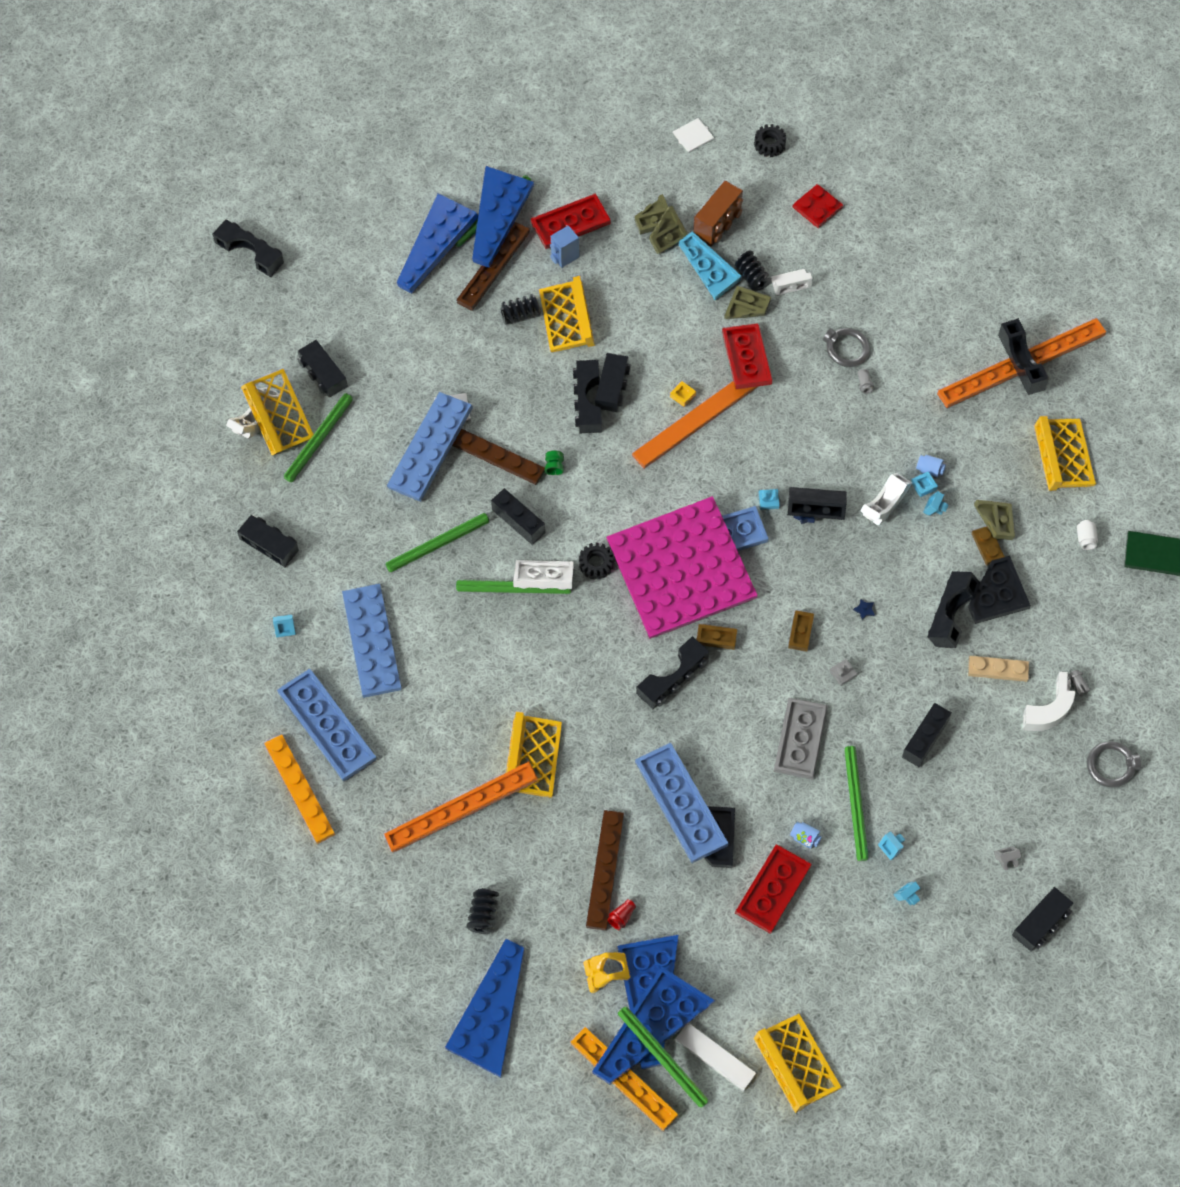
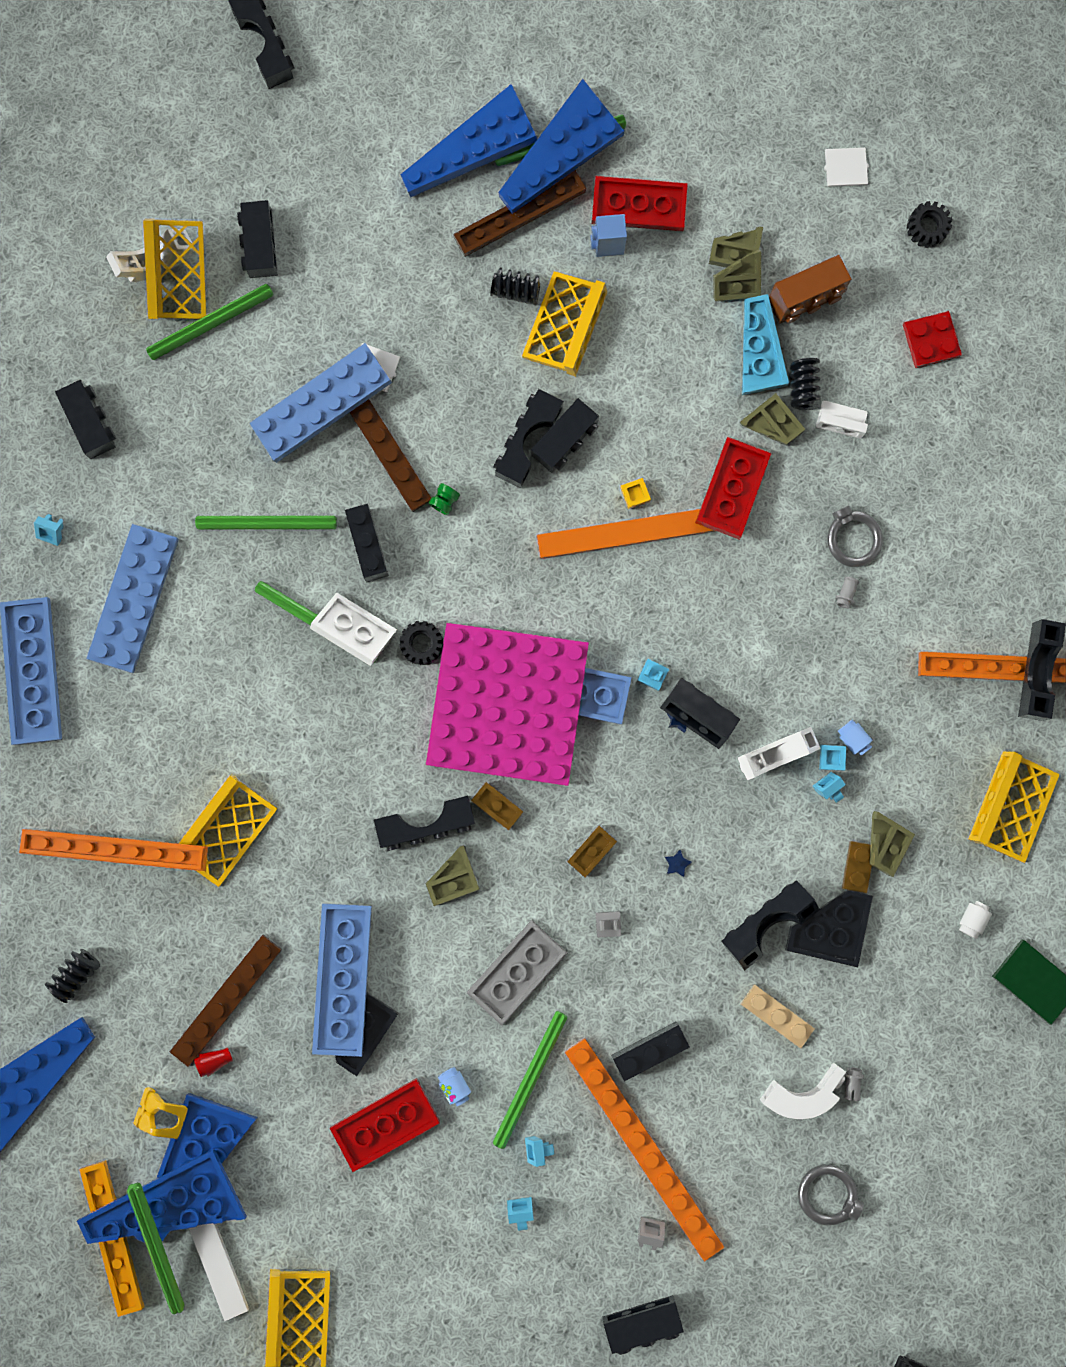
camera: 25 degrees right, 20 degrees up
none -> olive wing [425,845,480,906]
none -> orange plate [565,1038,724,1262]

